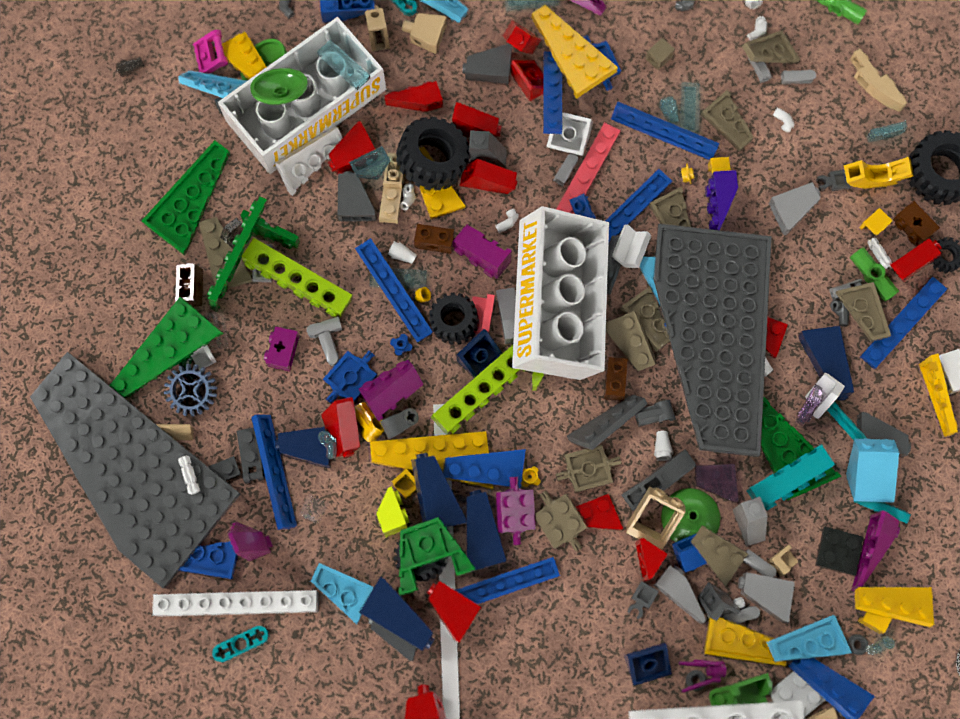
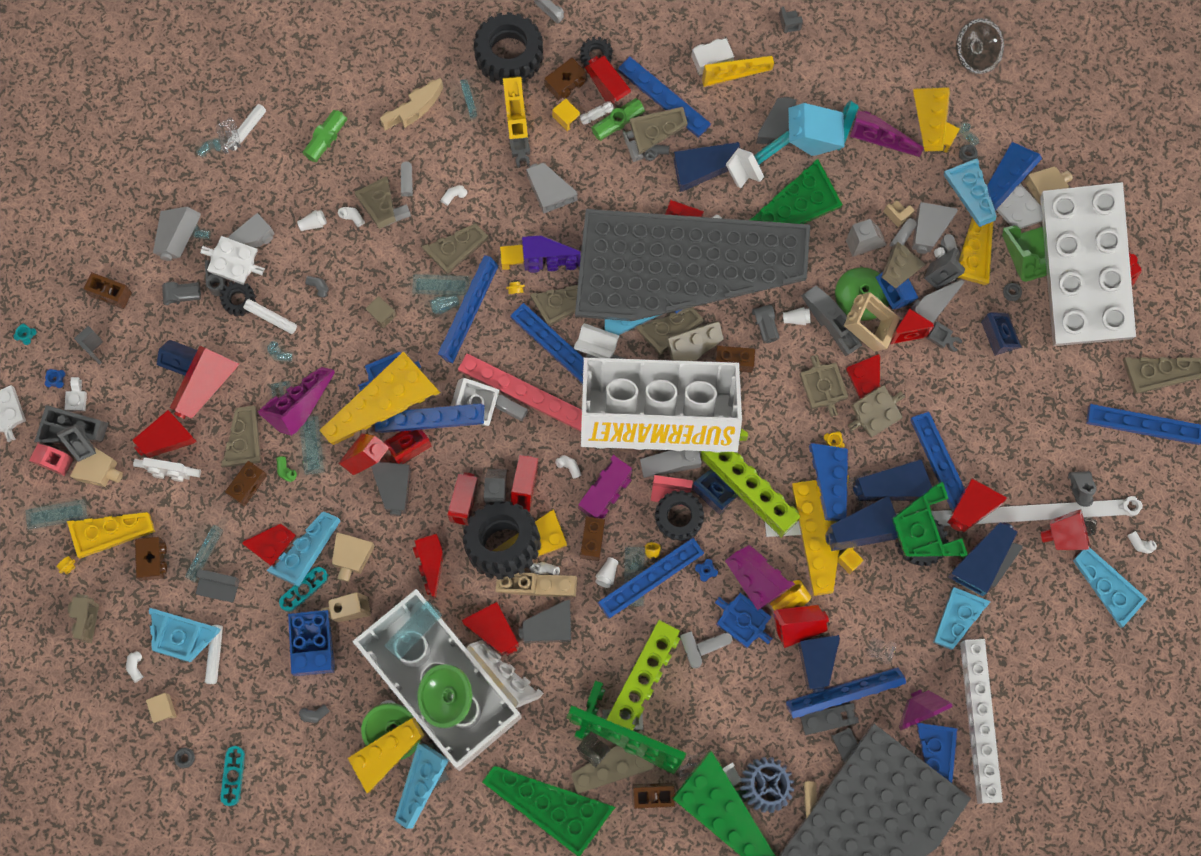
camera: 95 degrees left, 0 degrees up
white axle [178,456,200,494] -> none
dark pink plate [193,30,228,74] -> none
teal beam [212,626,269,662] -> none
magenta brick [264,326,300,372] -> none
clear light blue arm [318,431,337,459] -> none
clear light blue slope [349,146,390,180] -> none
neon yellow slope [376,487,410,537] -> none
dark grey piece [380,408,419,439] -> none
magenta plate [496,477,536,545] -> none
dark grey wing [567,395,647,450] -> none
blue hinge [569,193,596,219] -> none
magenta plant [678,659,726,693] -> none
clear purple wing [695,464,738,503] -> none
teal wedge [746,444,835,511] -> none
clear purple wing [795,384,824,426] -> none
pearl dark grey plate [815,526,864,576] -> none

